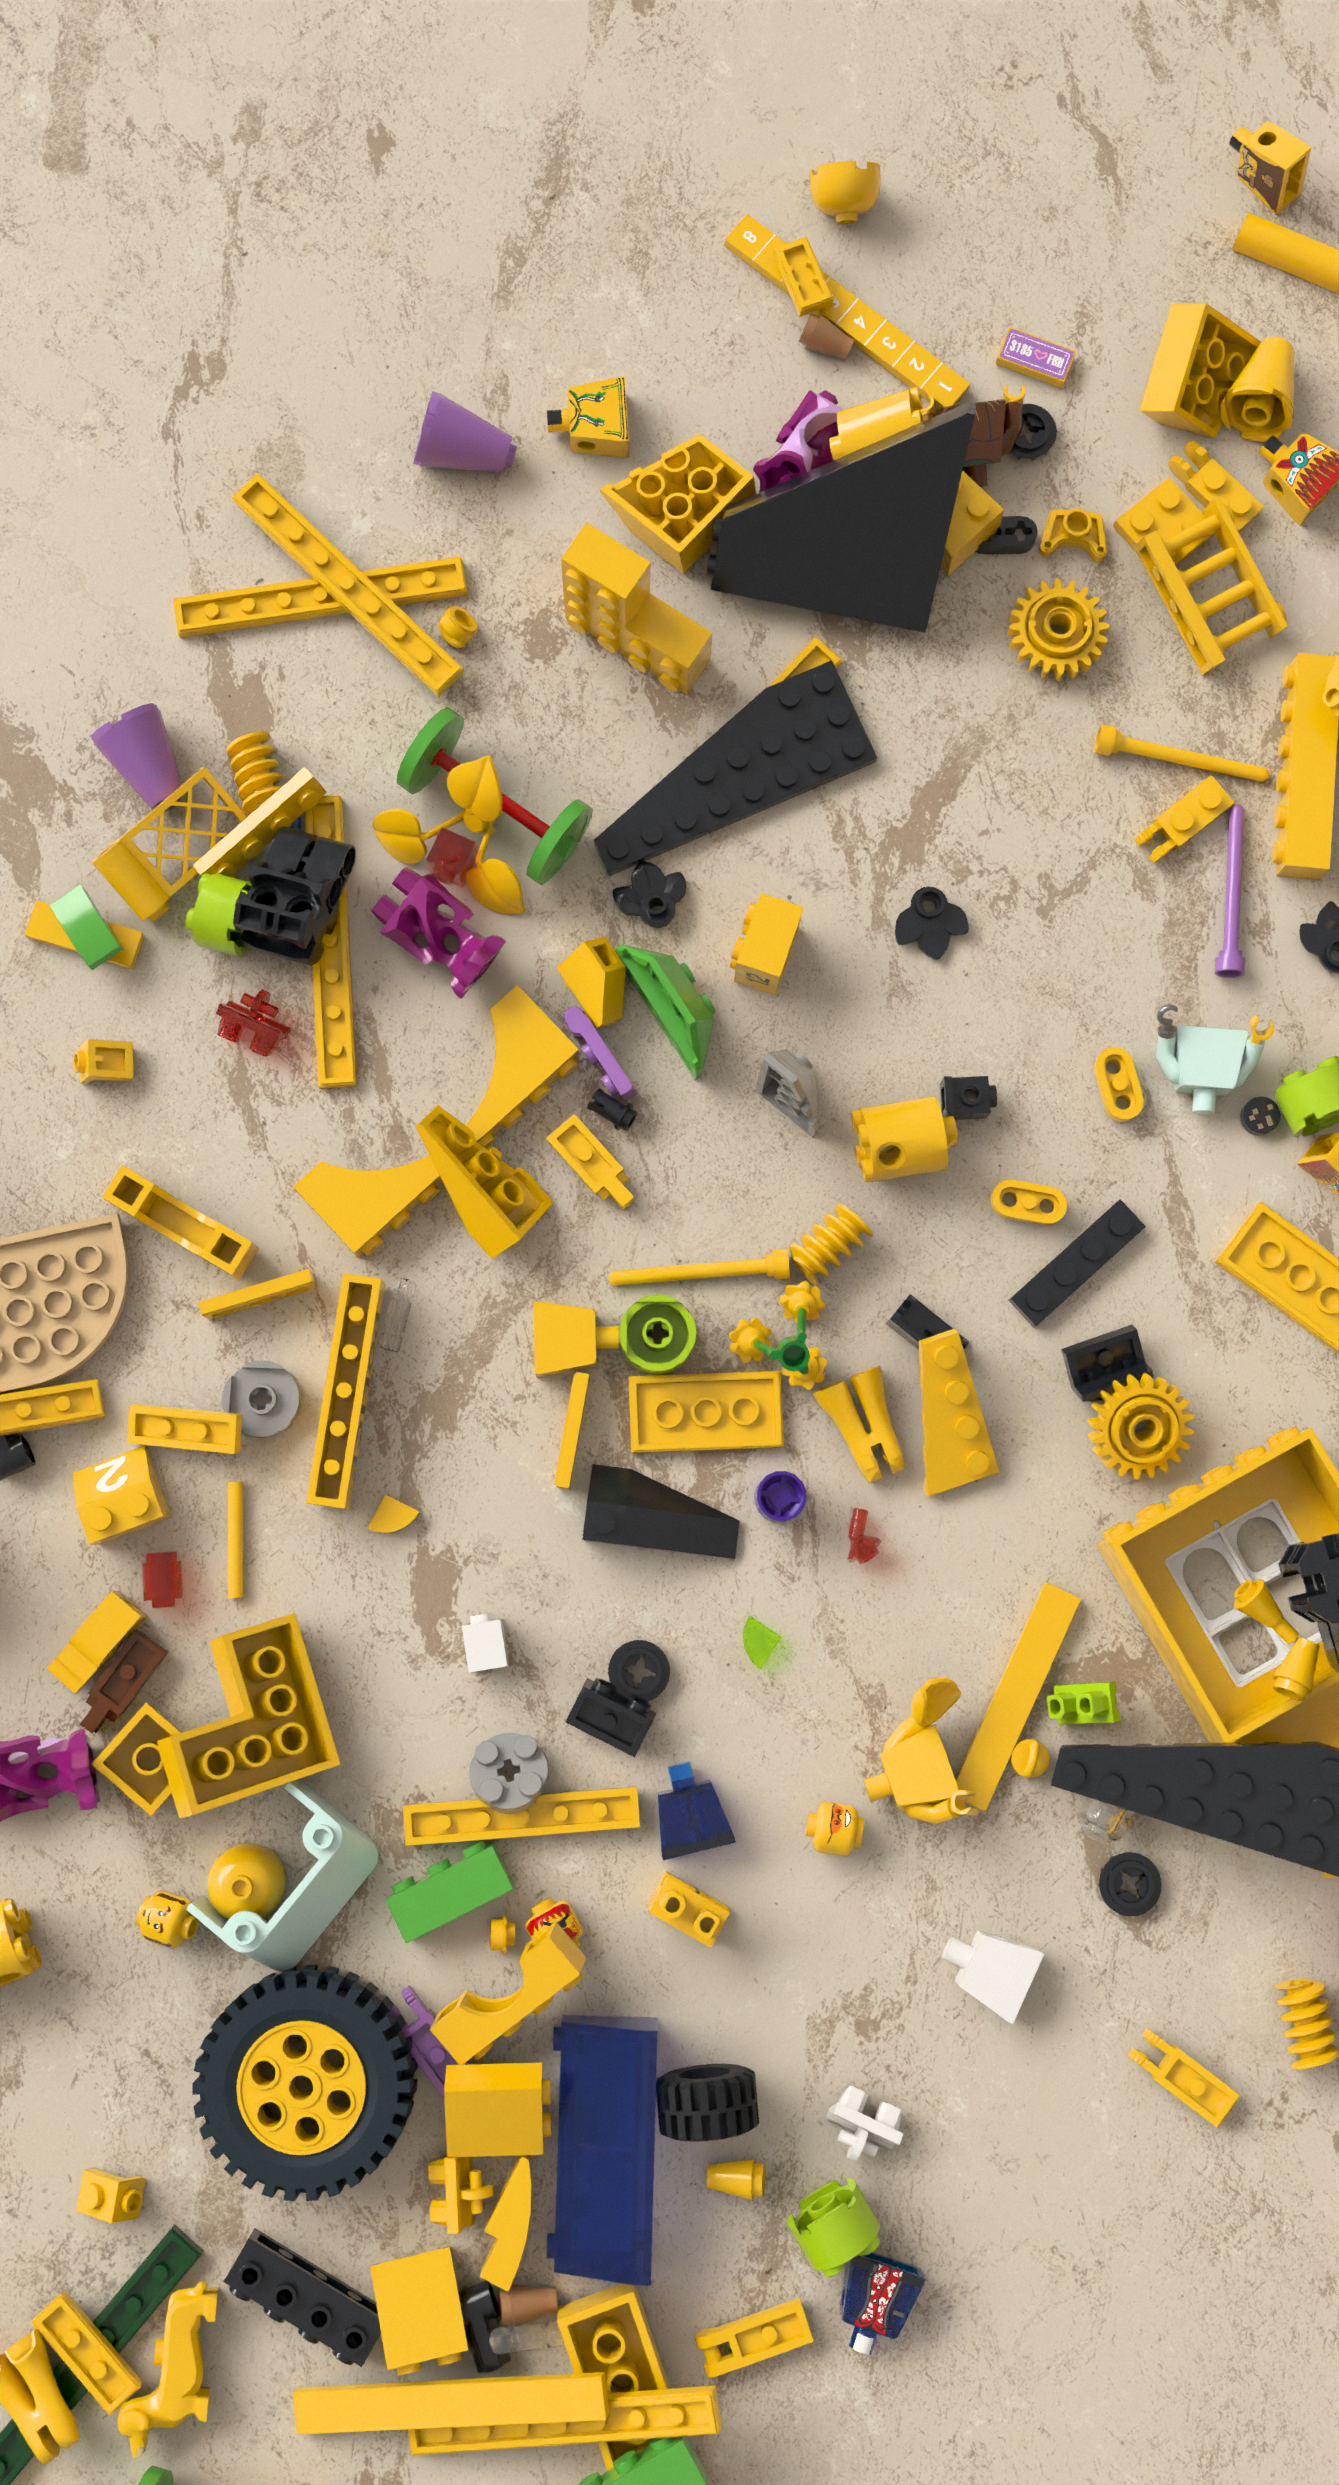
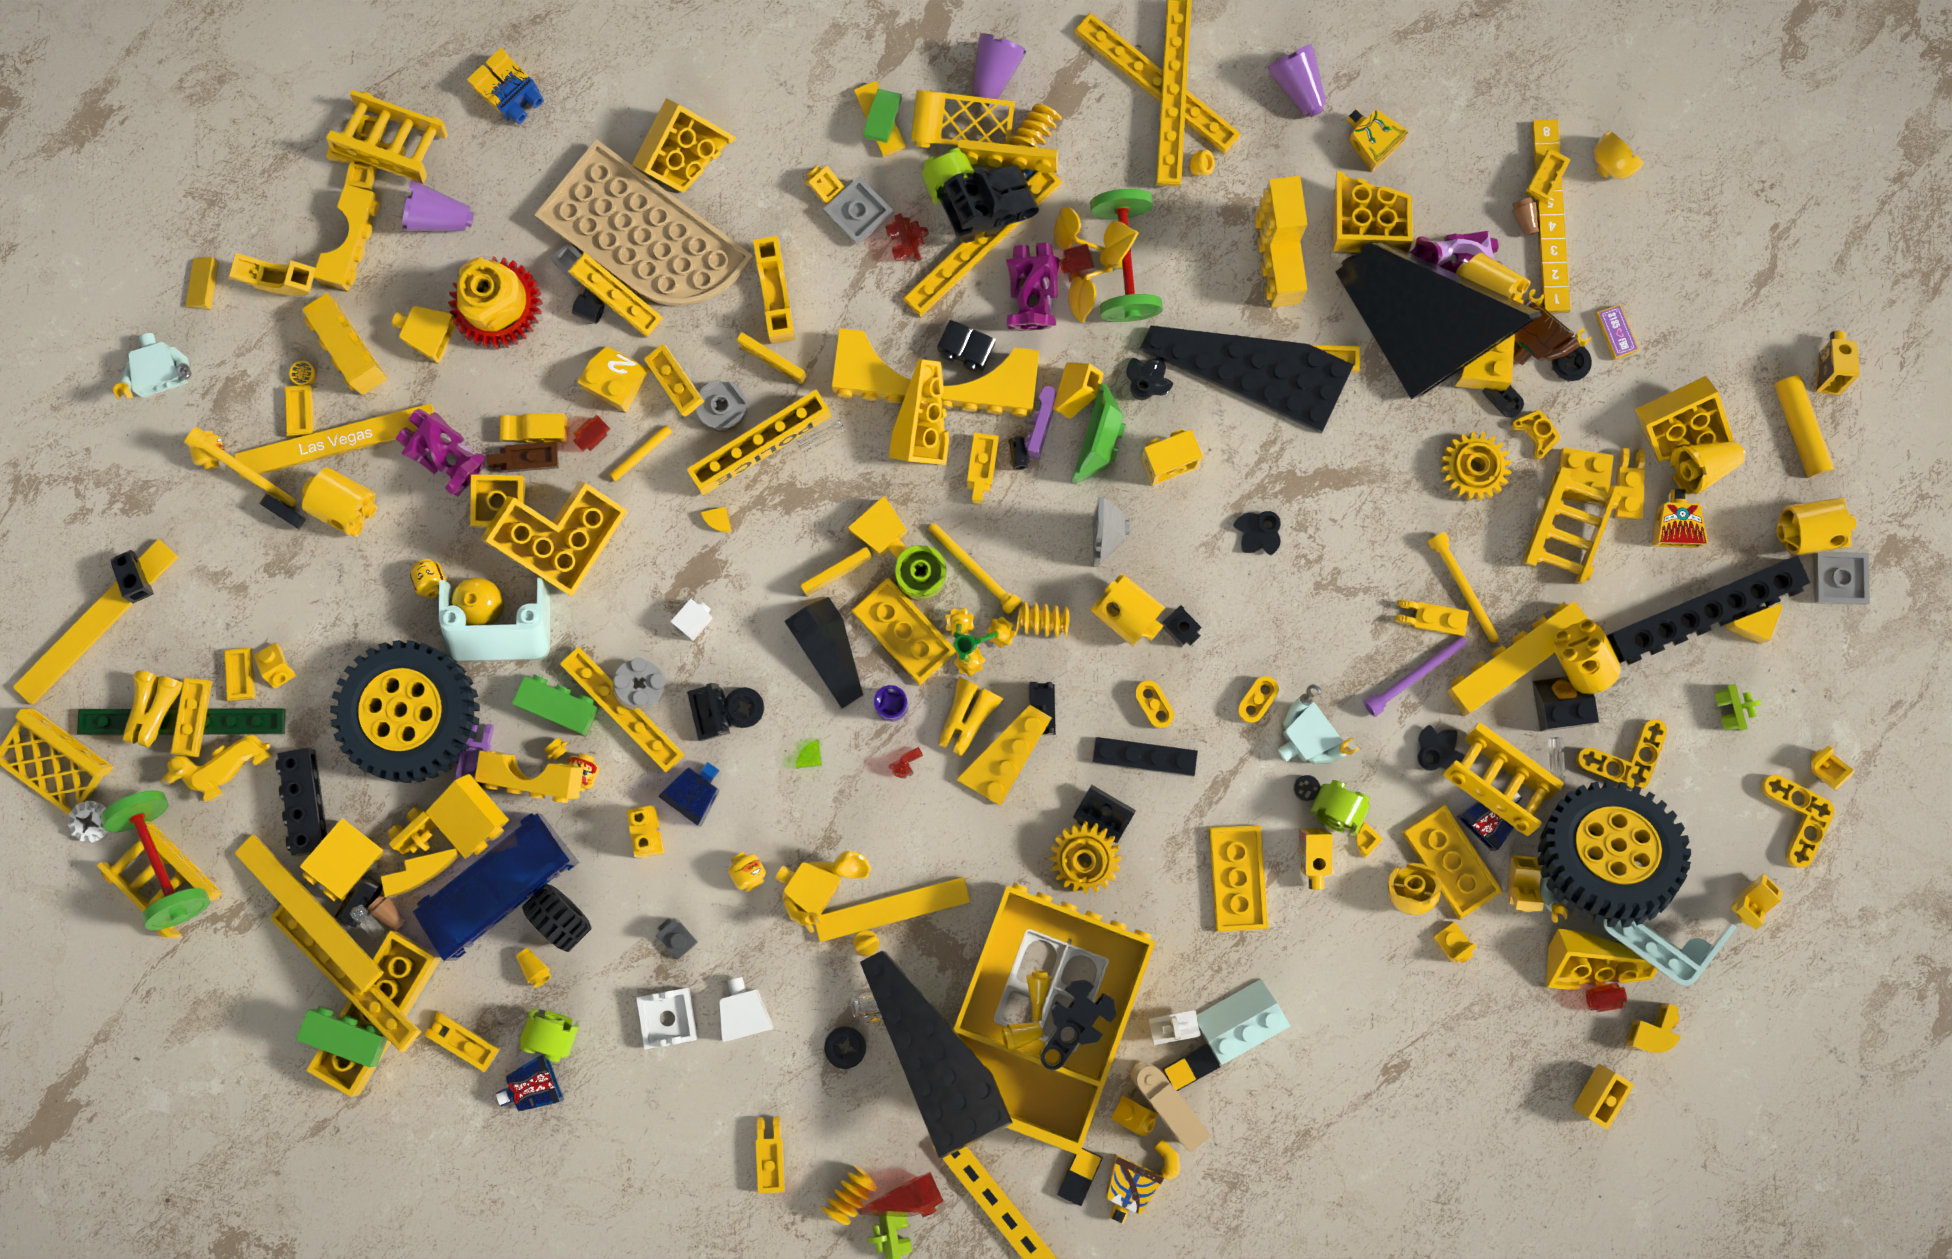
camera: 55 degrees right, 0 degrees up
white hips [825,2086,904,2162] -> none
lime hips [1047,1681,1121,1725] -> none
none -> yellow tile [224,648,255,701]
none -> white piece [636,988,698,1050]
none -> dark grey bracket [656,918,698,960]
none -> light grey plate [823,176,894,246]
none -> black brick [937,320,996,372]

